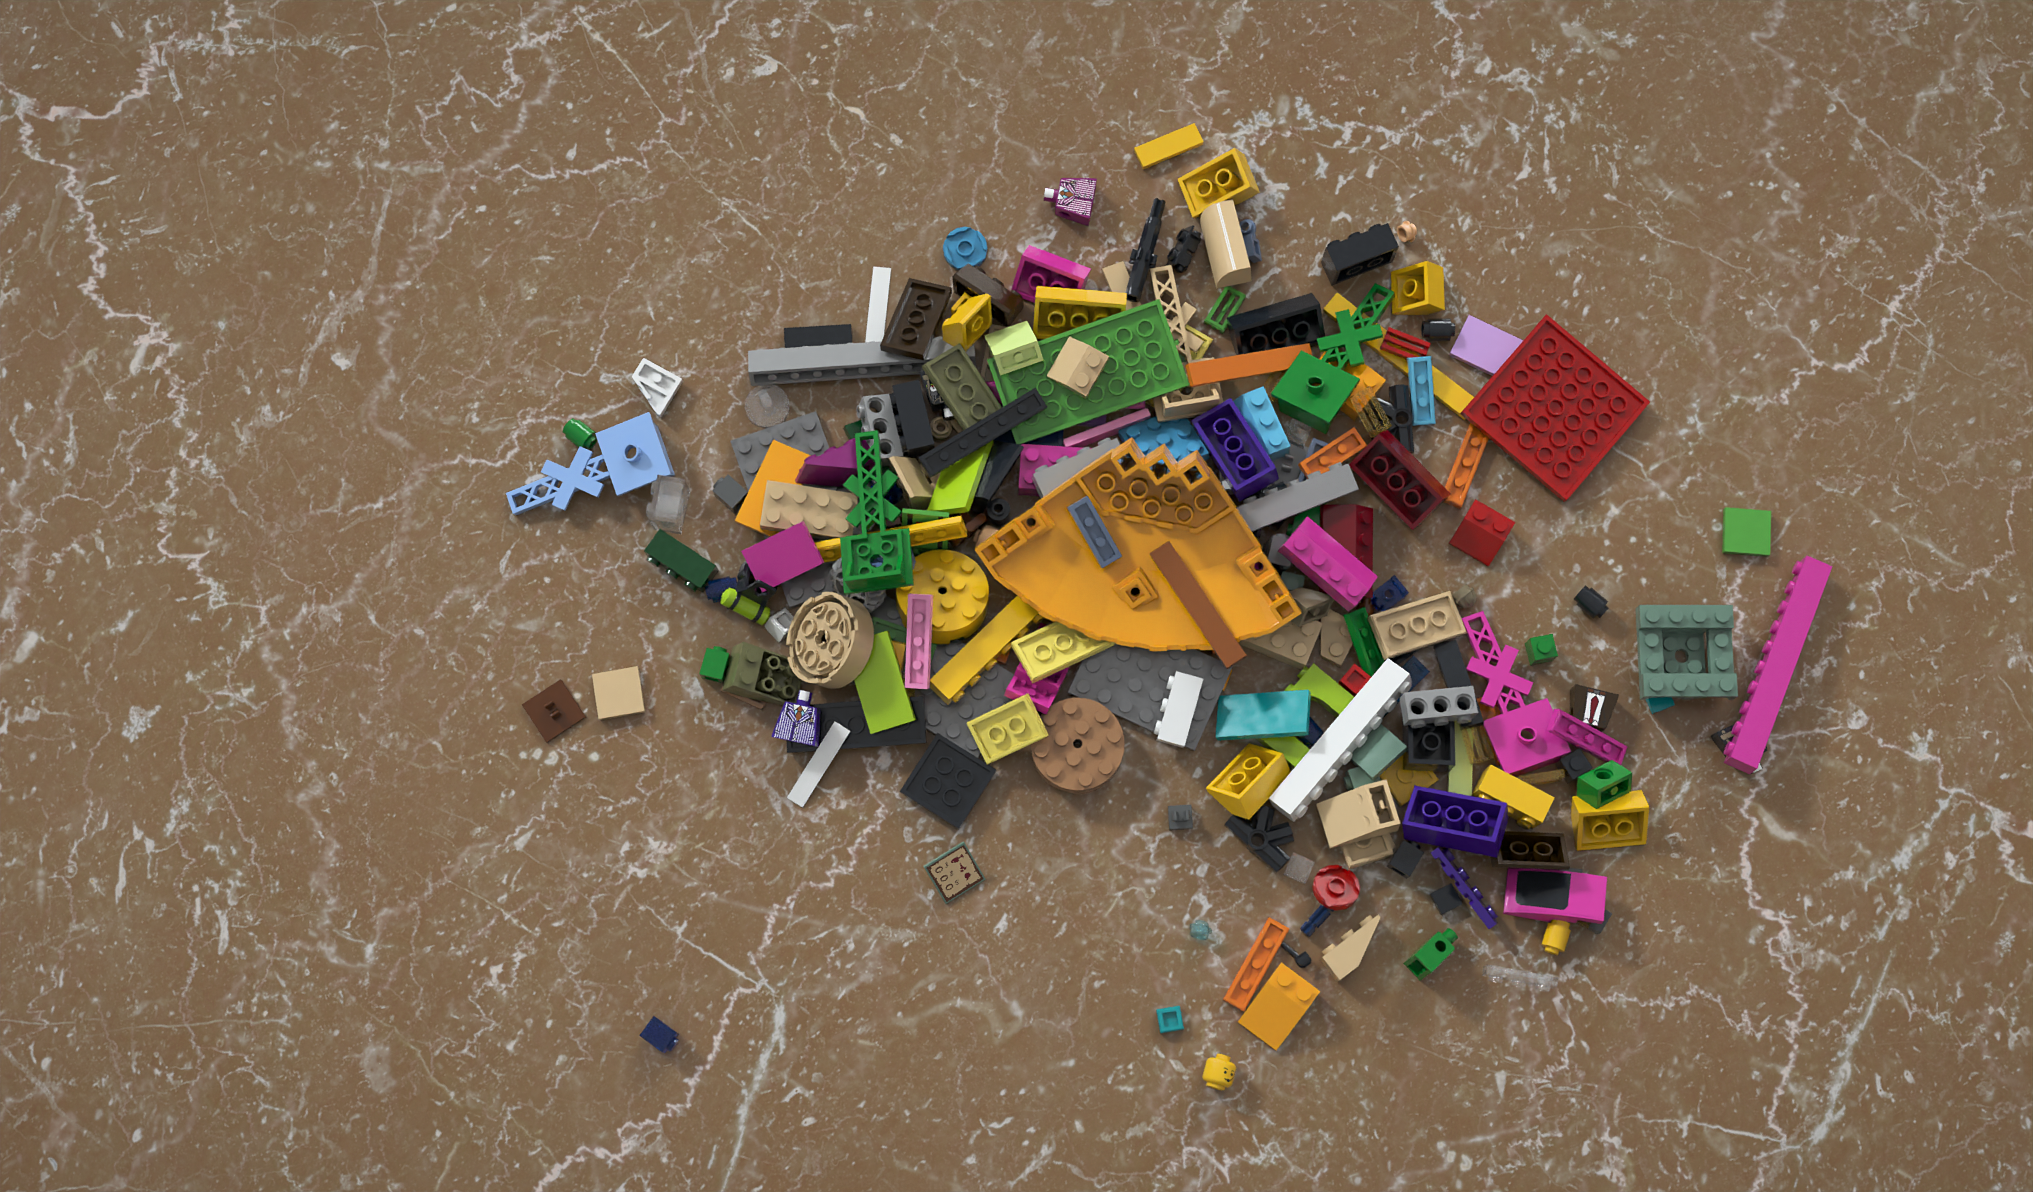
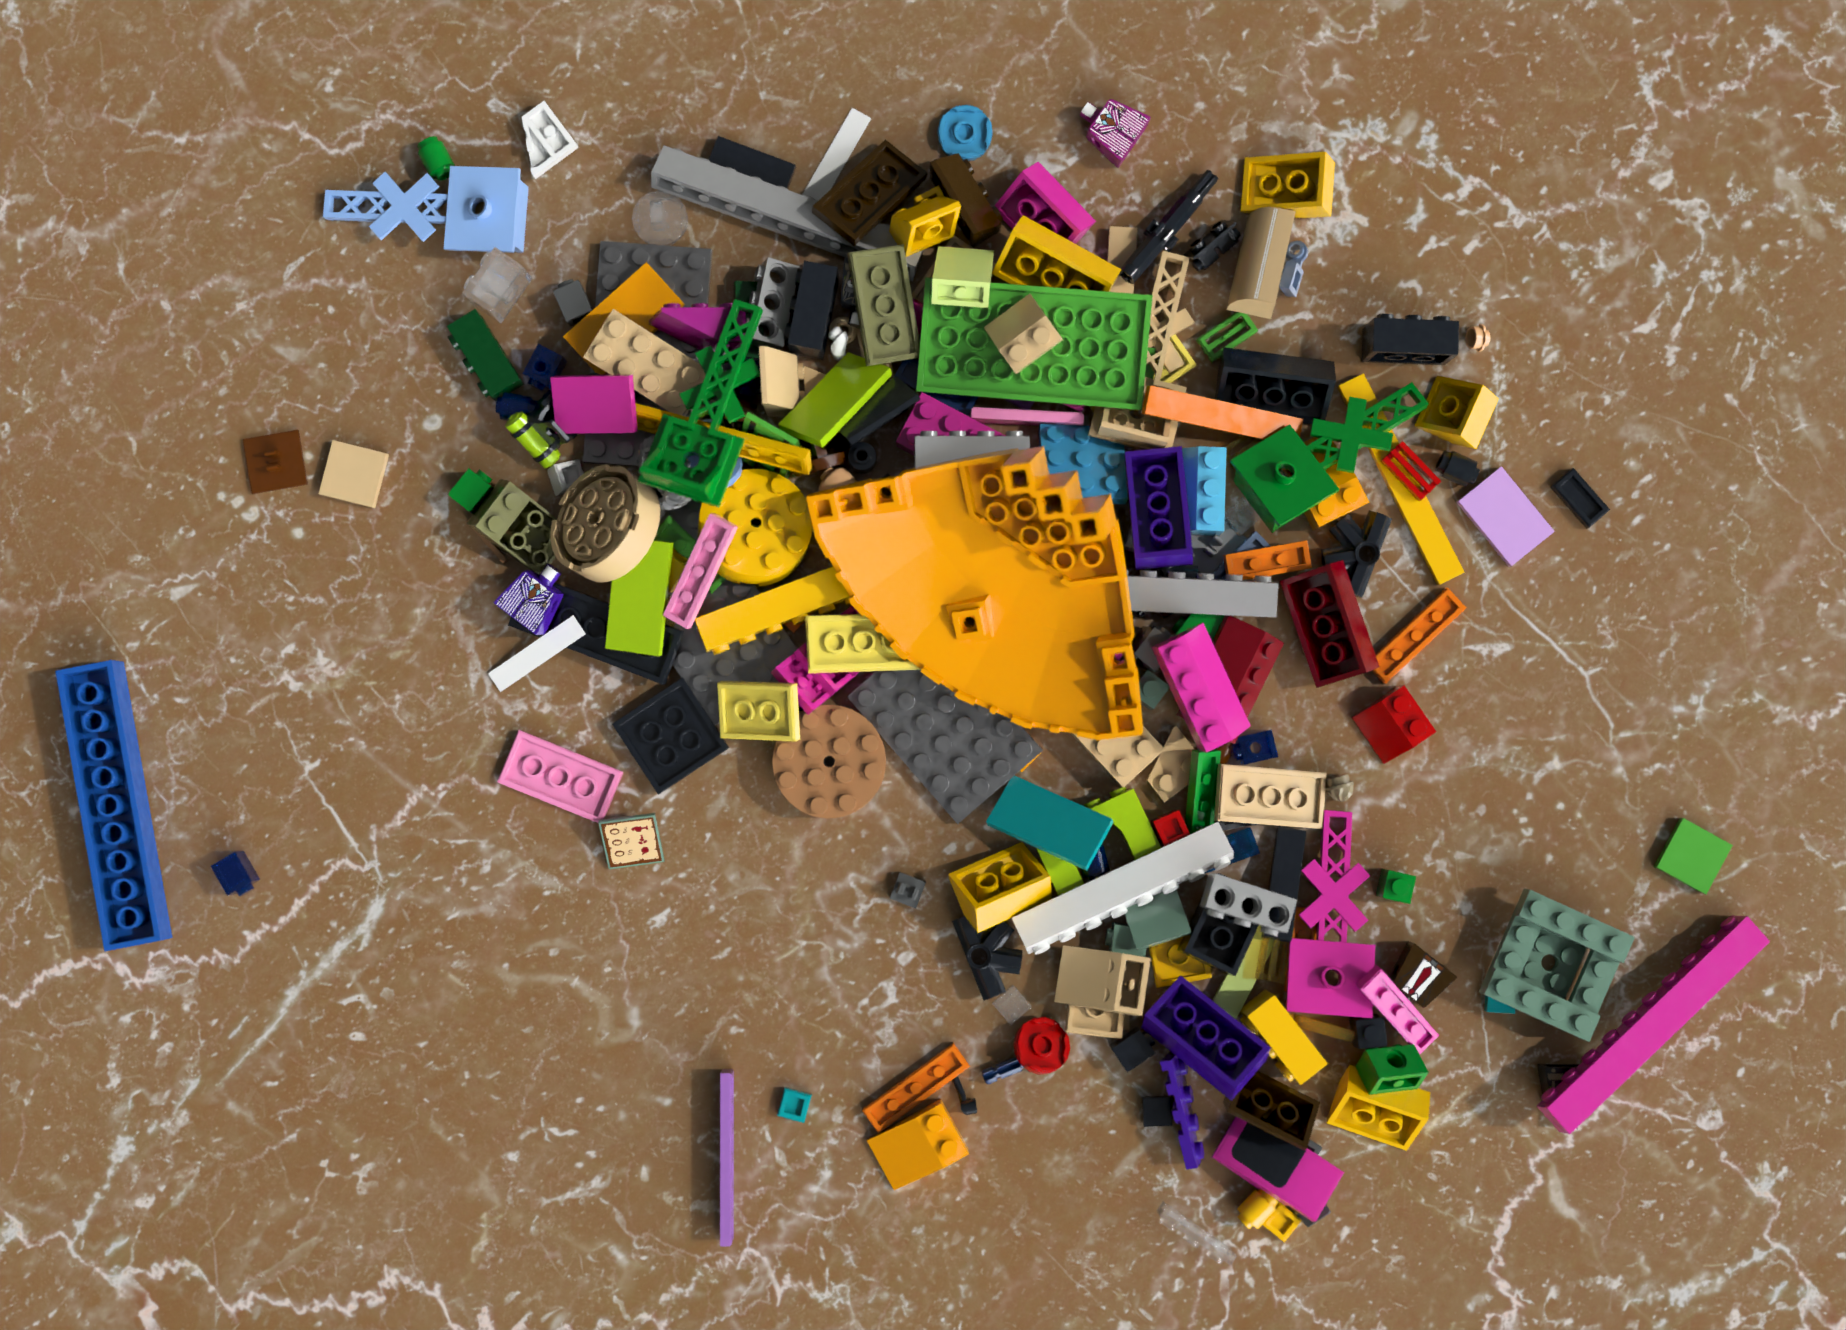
camera: 20 degrees right, 10 degrees up
black tile [918,388,1047,478] -> none
sand blue plate [1067,496,1122,568] -> none
yellow tile [1134,123,1204,169] -> none
dark orange tile [1149,541,1247,669] -> none
white brick [1154,671,1203,748] -> none
clear light blue plate [1189,920,1212,940] -> none
yellow head [1202,1054,1236,1091] -> none
dark tan slope [1289,587,1334,627] -> none
tan slope [1320,915,1381,982] -> none
clear yellow tile [1349,386,1392,437] -> none
green torso [1403,928,1458,981] -> none
medium azure tile [1407,356,1436,426] -> none
red plate [1460,314,1650,502] -> none
black brick [1574,585,1609,619] -> none
none -> blue brick [55,660,173,952]
none -> bright pink tile [497,730,623,823]
none -> clear blue brick [522,344,567,391]
none -> medium lavender tile [720,1069,734,1246]
none -> white arm [828,326,848,361]
none -> yellow tile [1262,1201,1302,1242]
none -> black tile [1550,468,1610,529]

